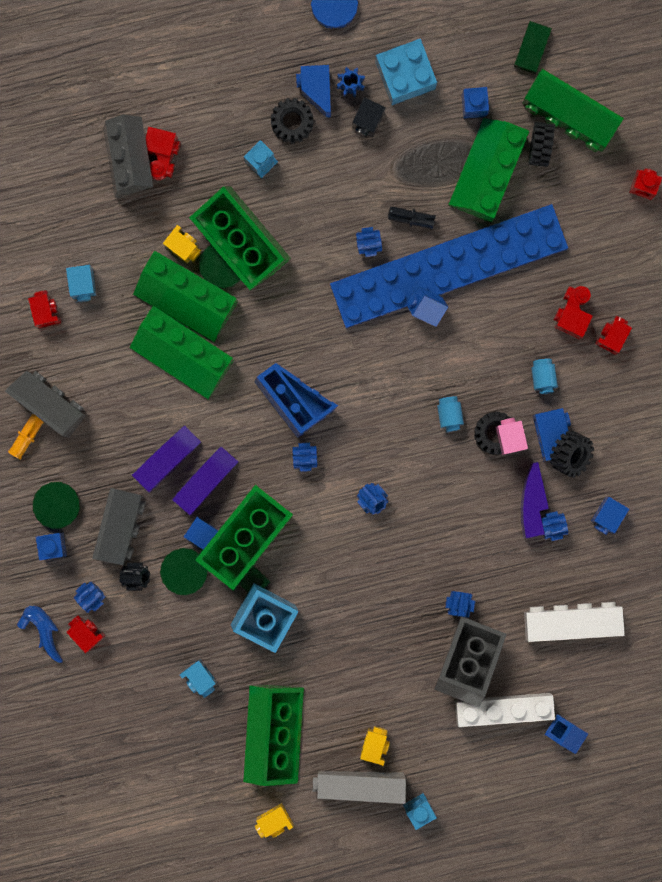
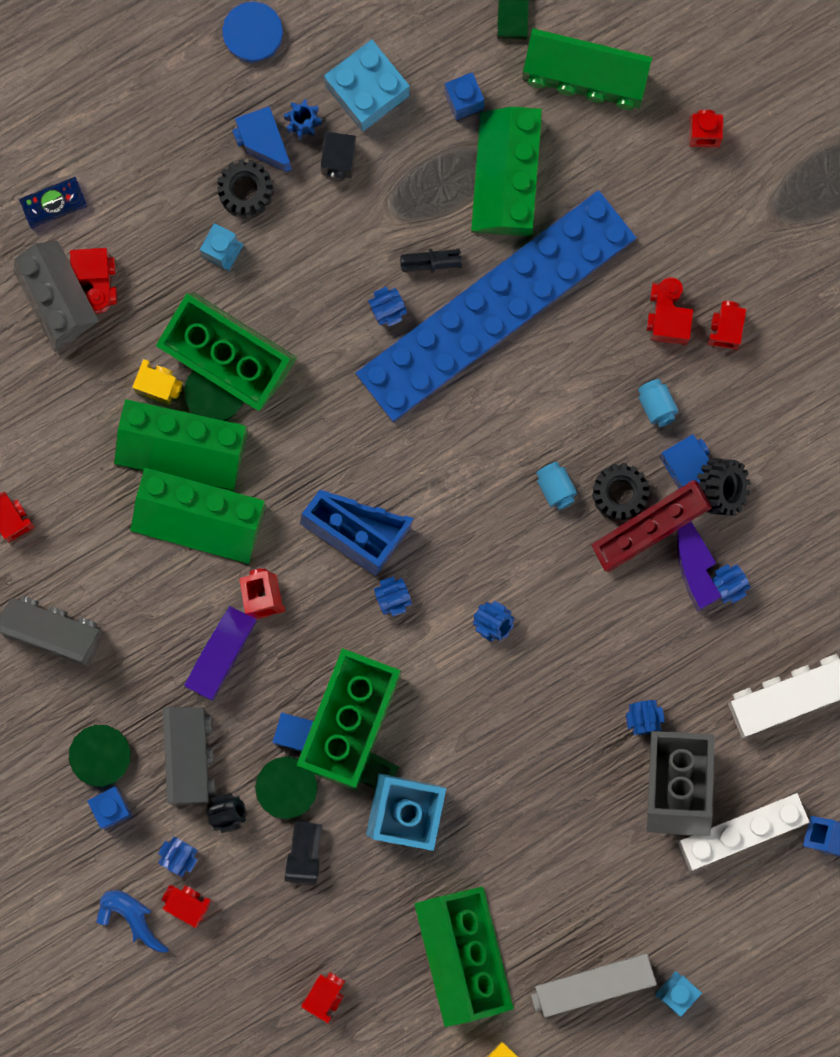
camera: 15 degrees left, 5 degrees down
light orange axle [8,414,44,460] -> none
dark azure brick [66,265,97,302] -> none
dark purple slope [172,447,238,515] -> none
dark azure brick [180,659,217,698] -> none
yellow brick [360,726,390,766] -> none
blue brick [407,287,448,327] -> none
bright pink brick [496,418,528,455] -> none
black tyre [528,122,555,167] -> none
blue brick [591,497,629,535] -> none
none -> tile [19,176,88,229]
none -> red brick [239,568,286,620]
none -> black piece [284,821,322,886]
none -> red brick [301,971,346,1023]
none -> dark red plate [591,480,712,573]

